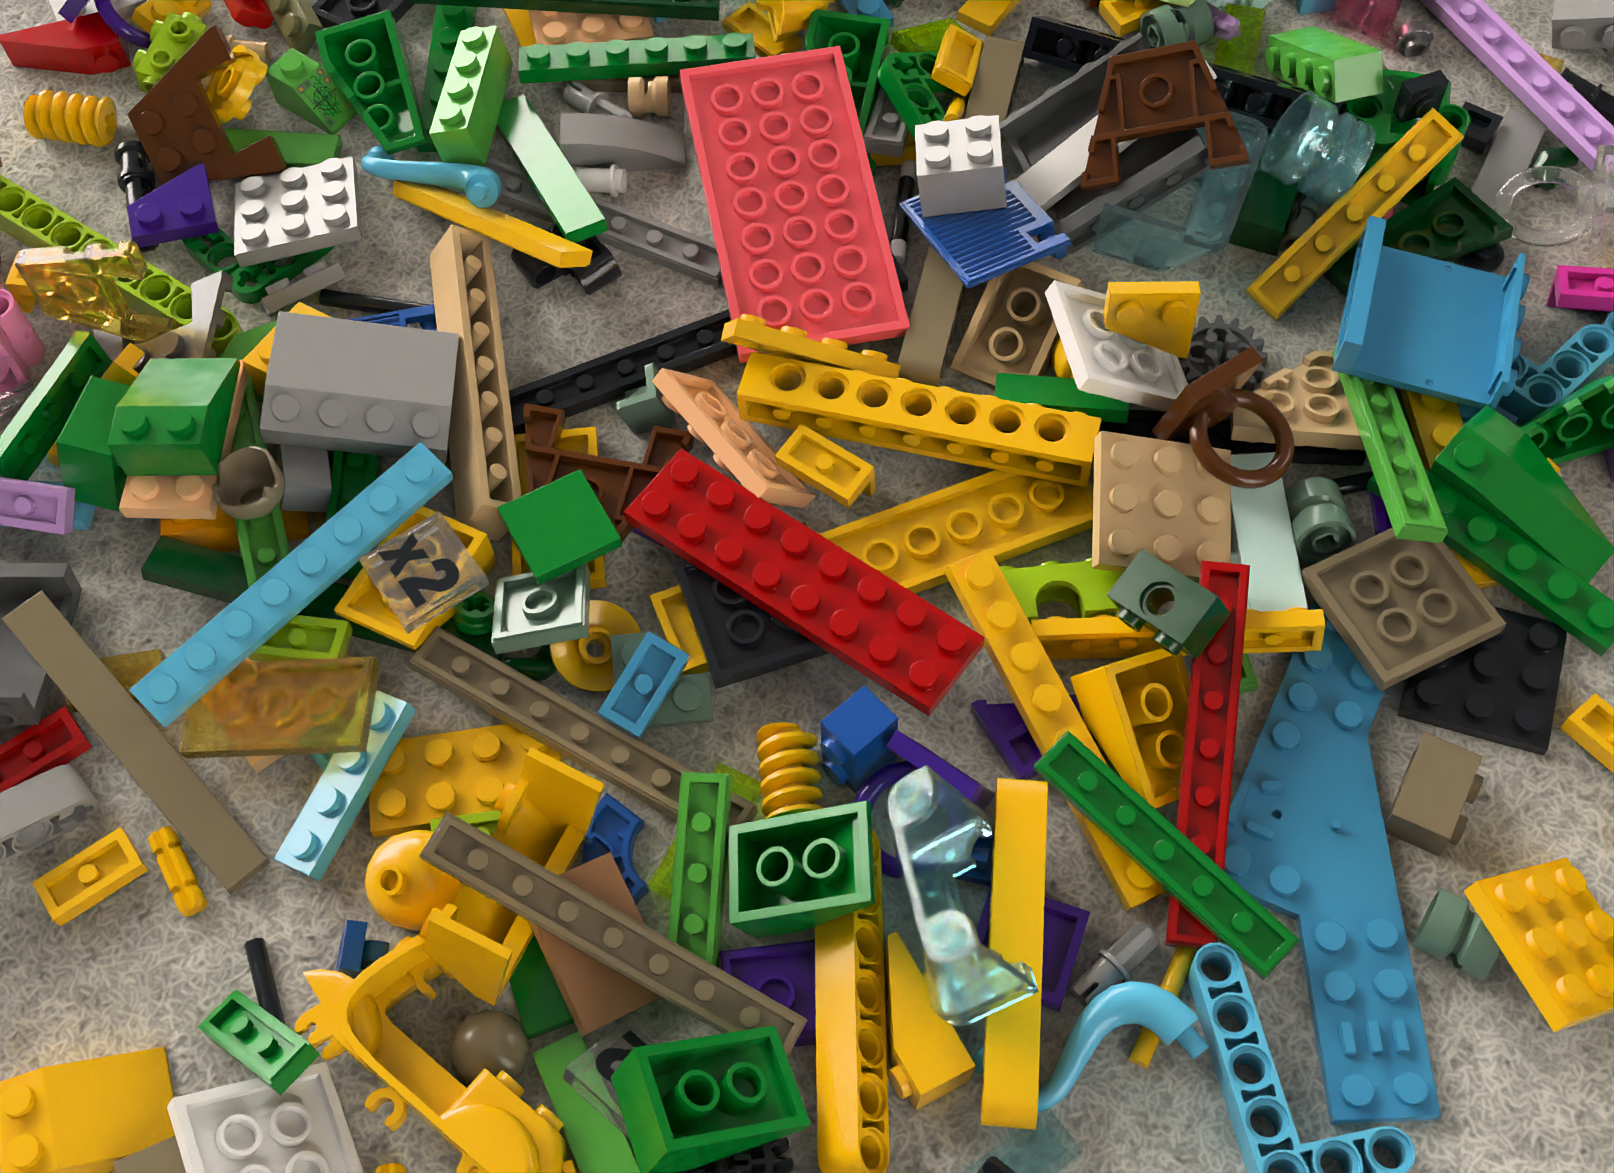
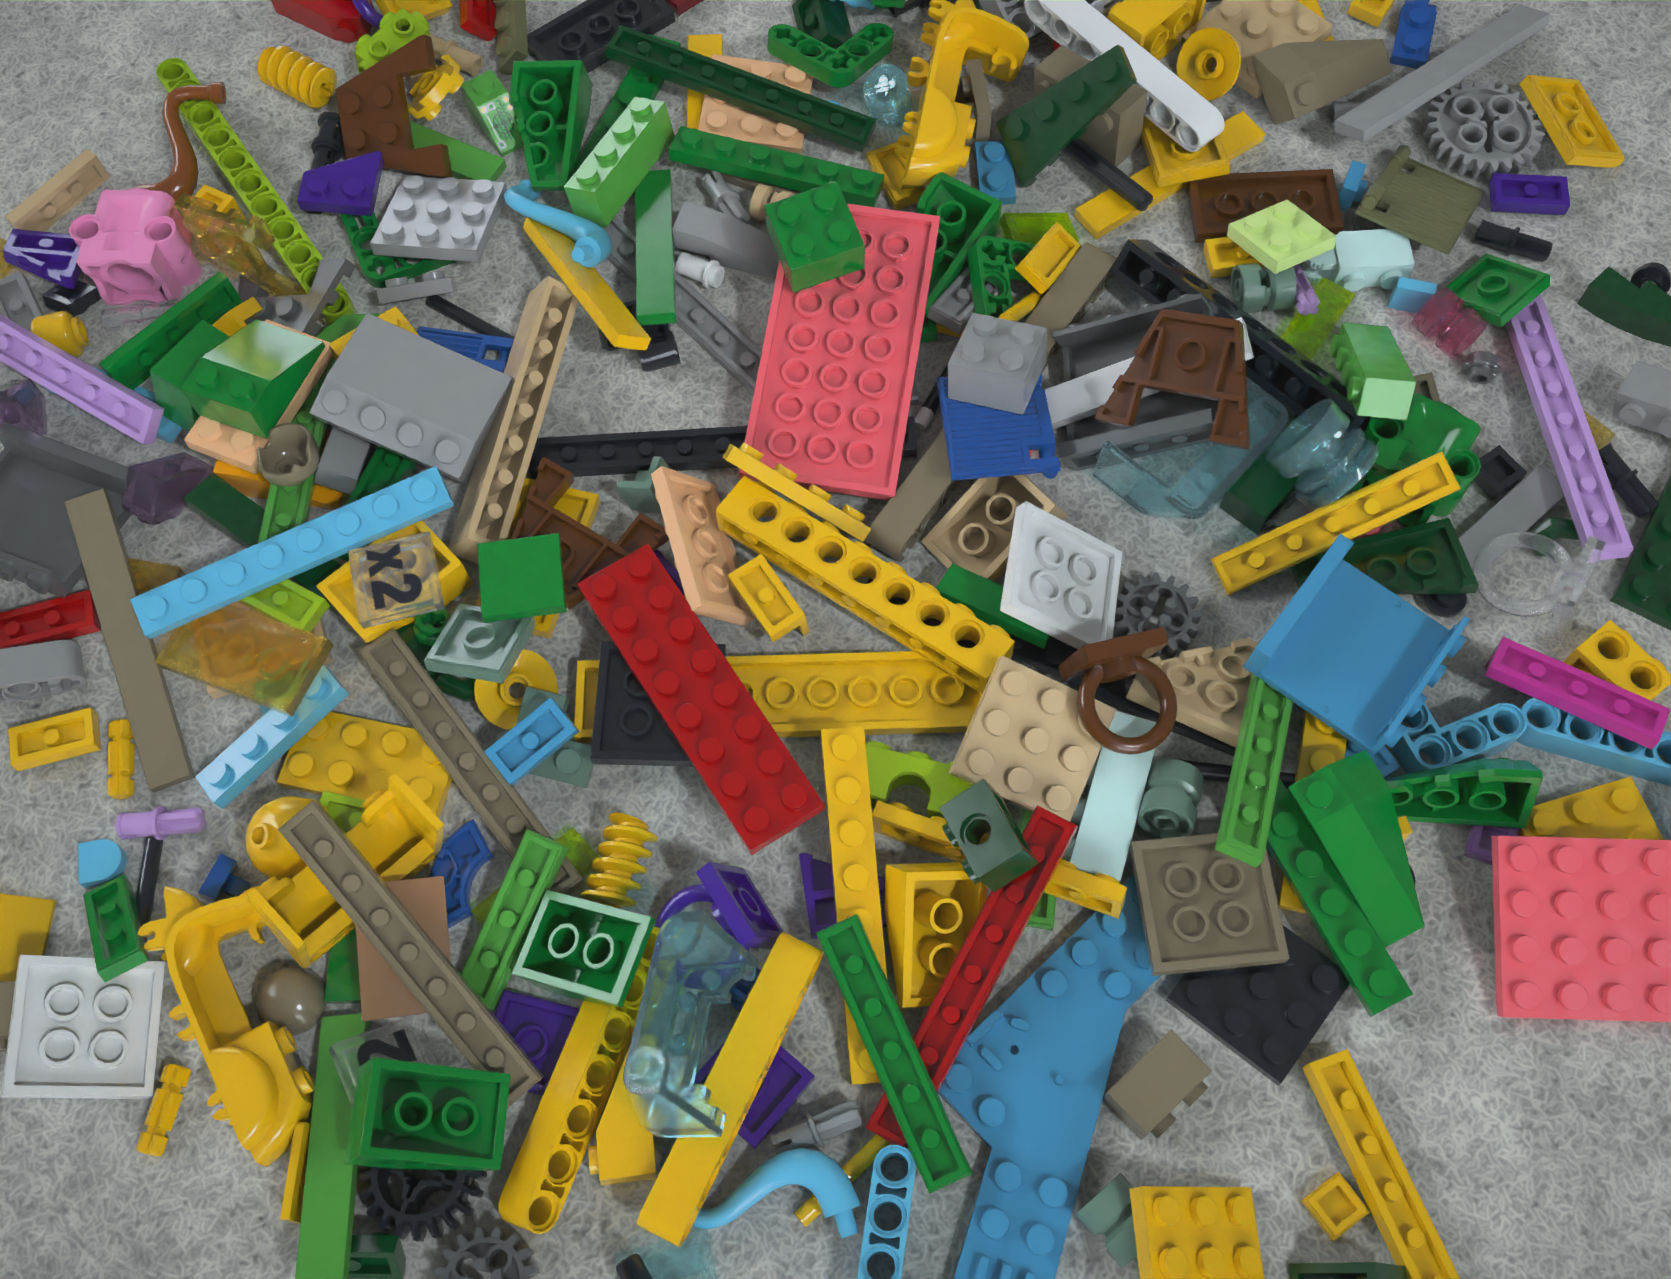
camera: 20 degrees right, 5 degrees up
blue brick [820,685,898,793] -> none
yellow wing [1103,281,1201,358] -> none
black plate [1392,70,1449,123] -> none
none -> medium azure tile [78,839,127,888]
none -> lavender axle [115,806,207,840]
none -> clear purple slope [122,452,214,525]
none -> green brick [764,181,865,293]

